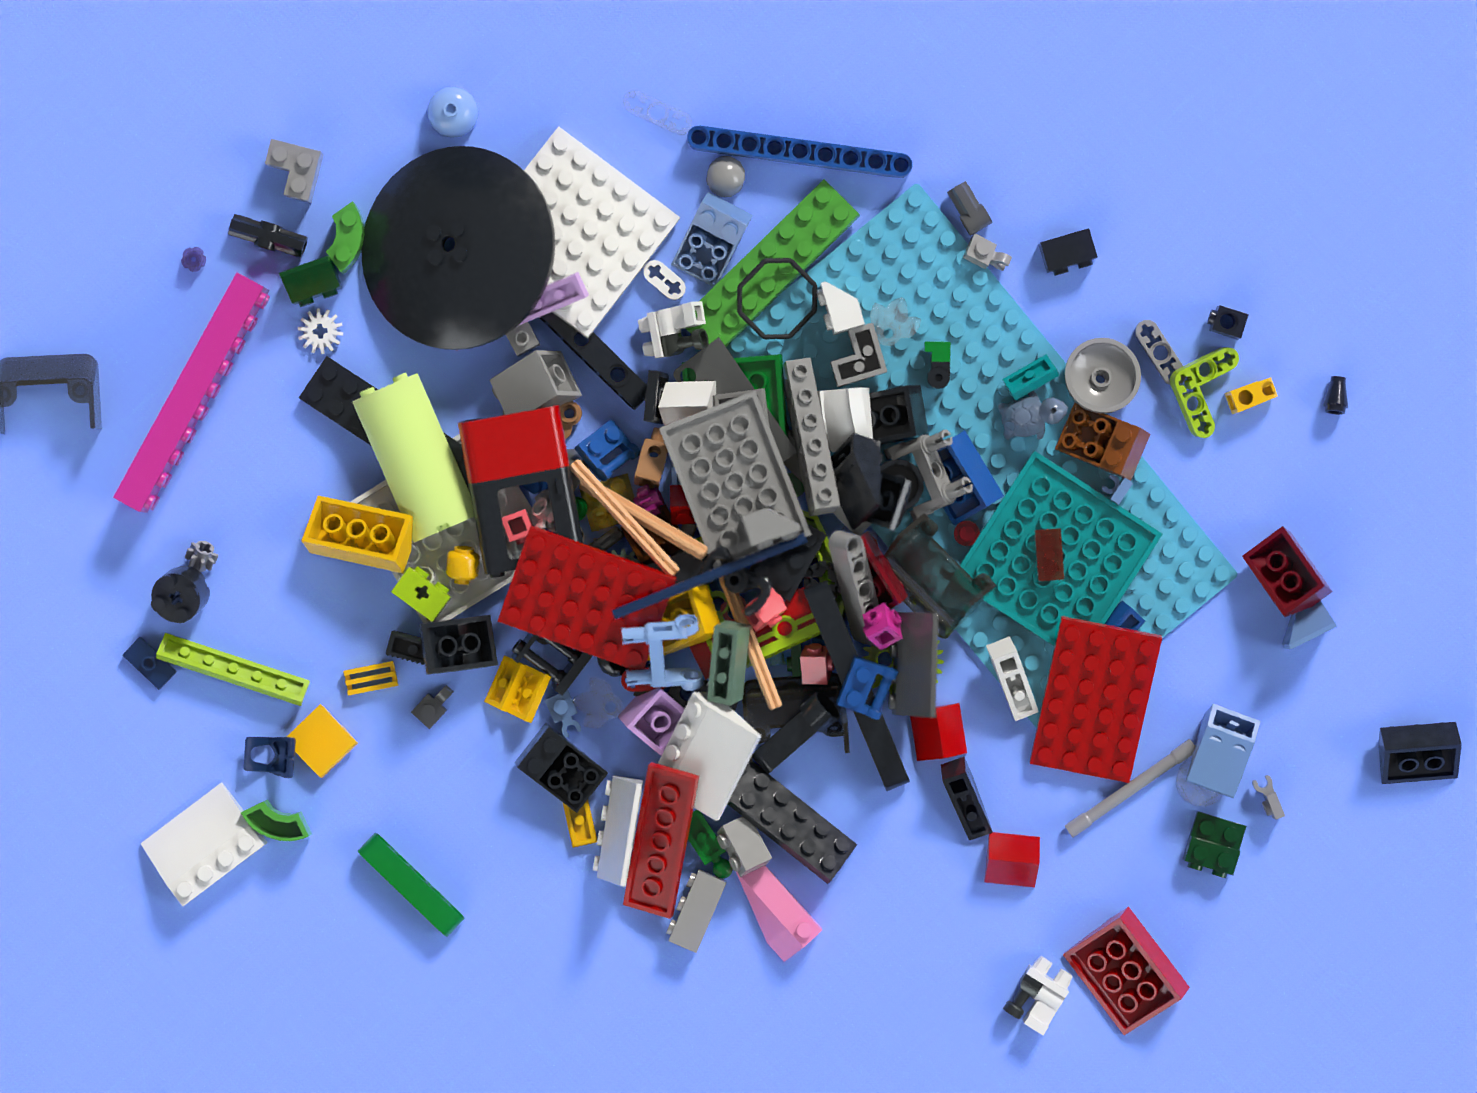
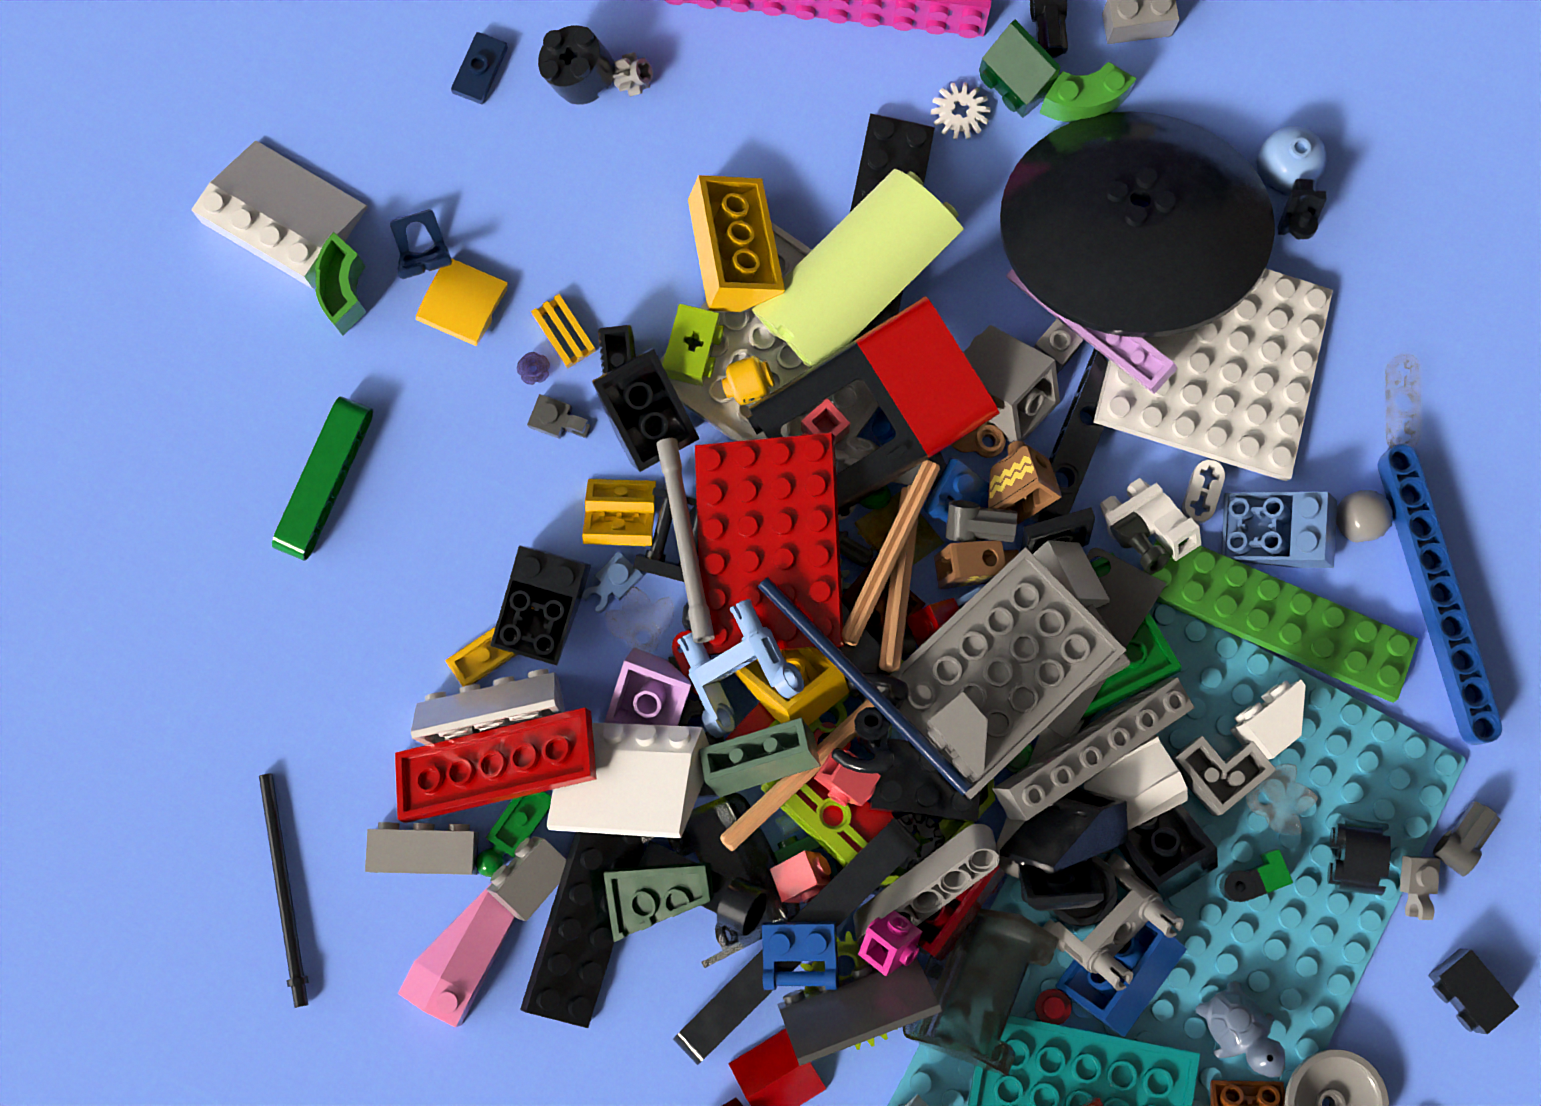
camera: 70 degrees right, 10 degrees down
lime plate [156,633,310,706] -> none
magenta gear [633,484,665,515] -> none
black piece [737,258,817,340] -> none
teal plate [1002,354,1060,401] -> none
none -> black bar [259,773,309,1008]
none -> clear purple plate [517,352,550,385]
none -> wing [604,862,714,942]
none -> light grey piece [657,438,715,643]
none -> dark grey piece [945,500,1017,542]
none -> medium nougat torso [988,441,1062,525]
none -> black hips [1277,179,1327,240]
none -> black brick [1327,819,1391,896]

